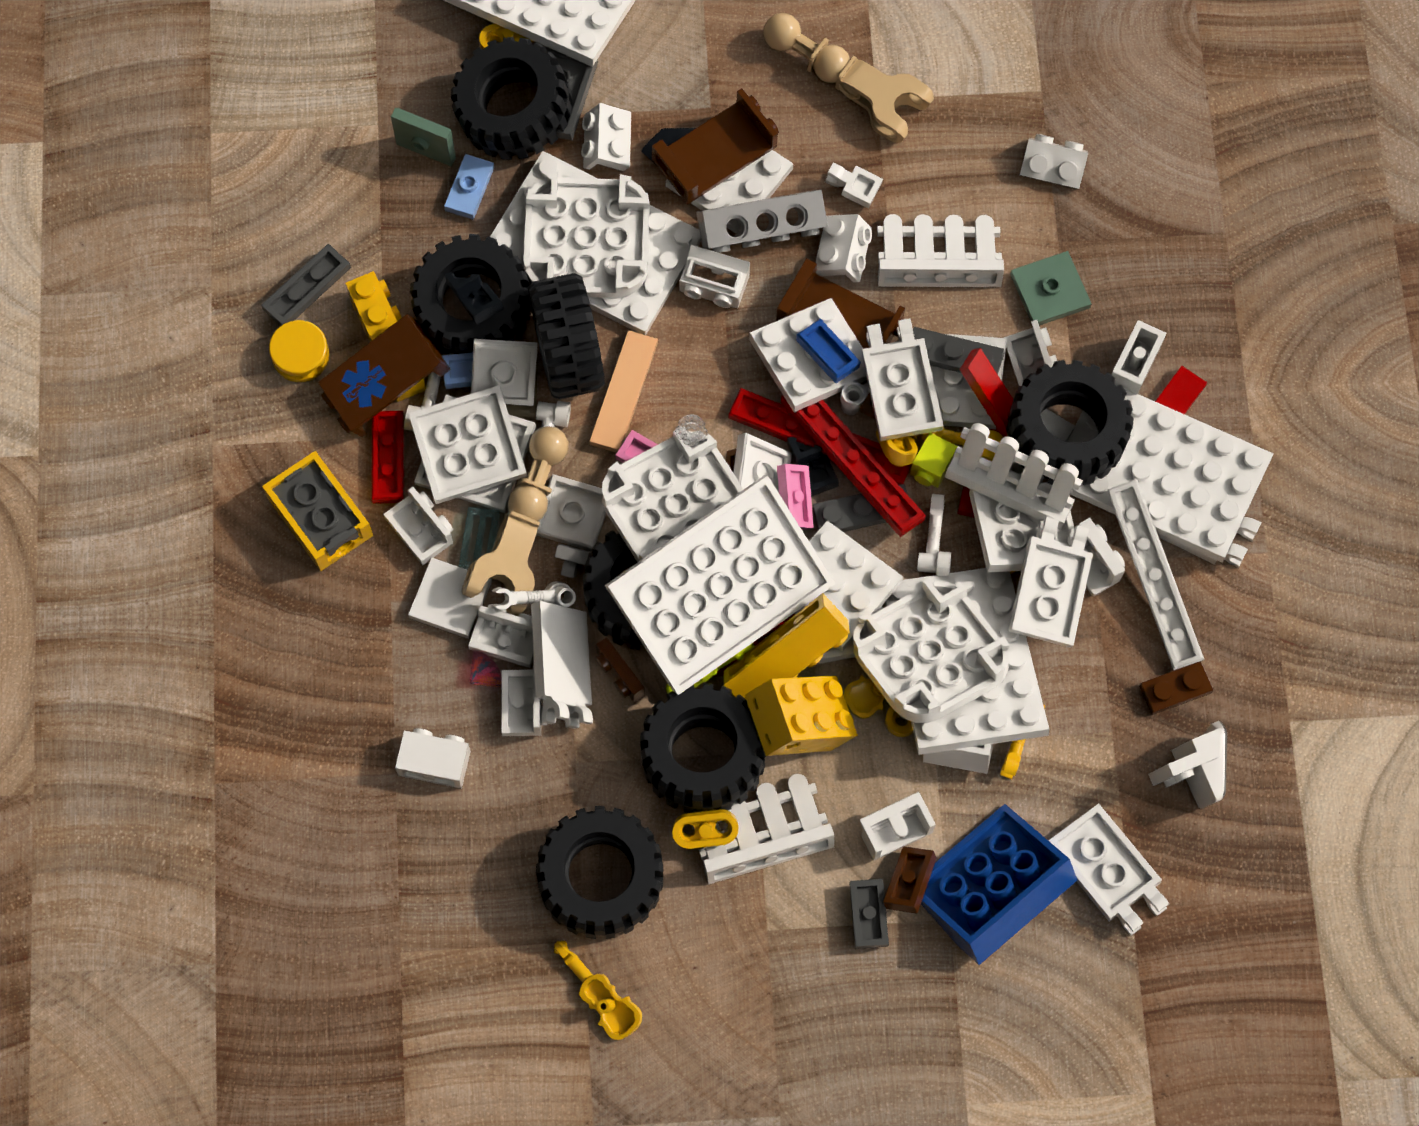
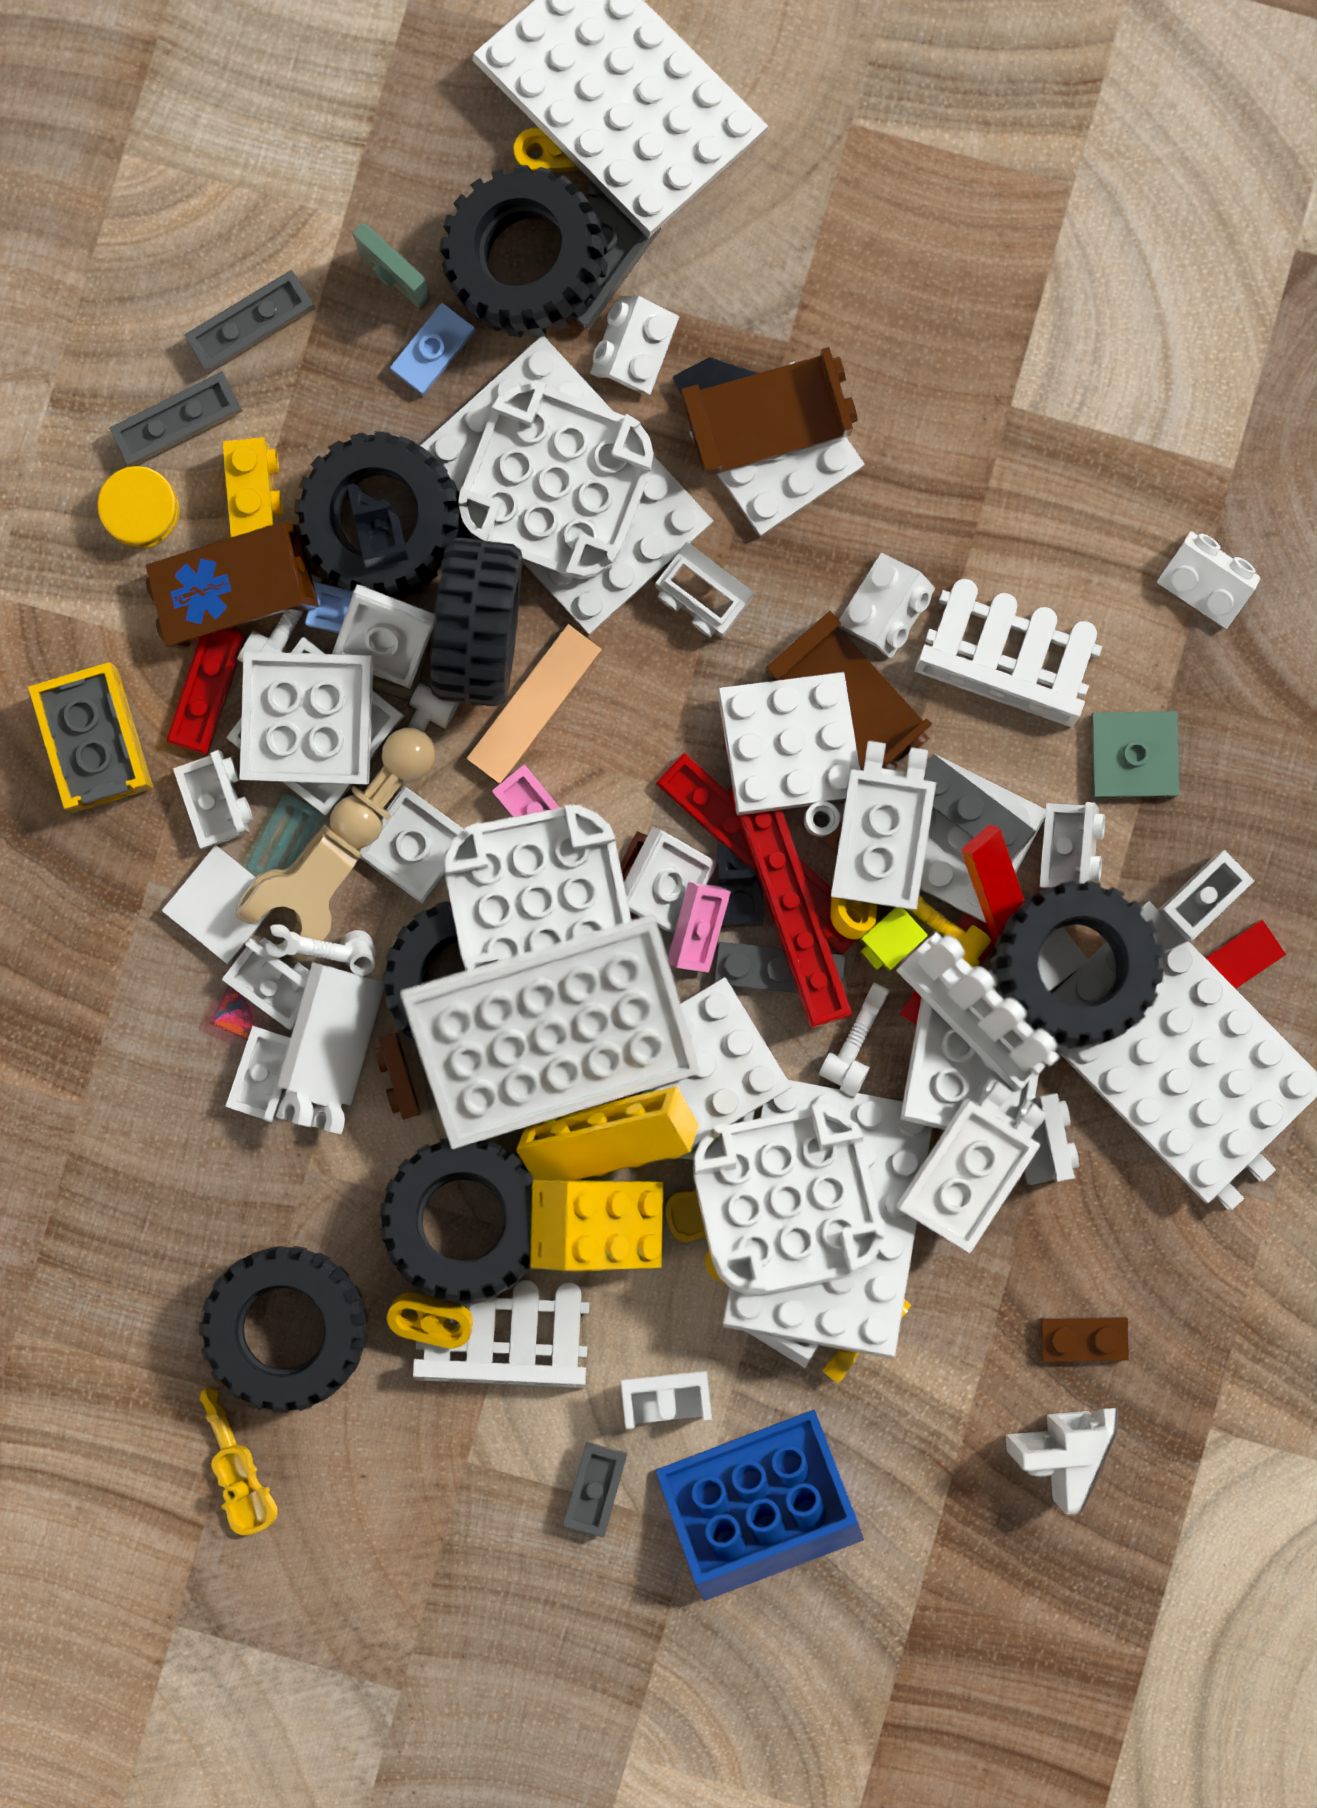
camera: 20 degrees right, 15 degrees up
white brick [395,728,471,789] -> none
light grey tile [555,544,592,578] -> none
clear plate [675,414,707,446] -> none
light grey brick [696,190,828,253] -> none
tan piece [763,13,934,143] -> none
blue tile [796,319,861,384] -> none
white plate [825,162,883,209] -> none
reddish brown plate [883,846,937,914] -> none
white tile [1048,803,1169,936] -> none
white tile [1107,479,1204,670] -> none
none -> dark grey plate [184,269,315,373]

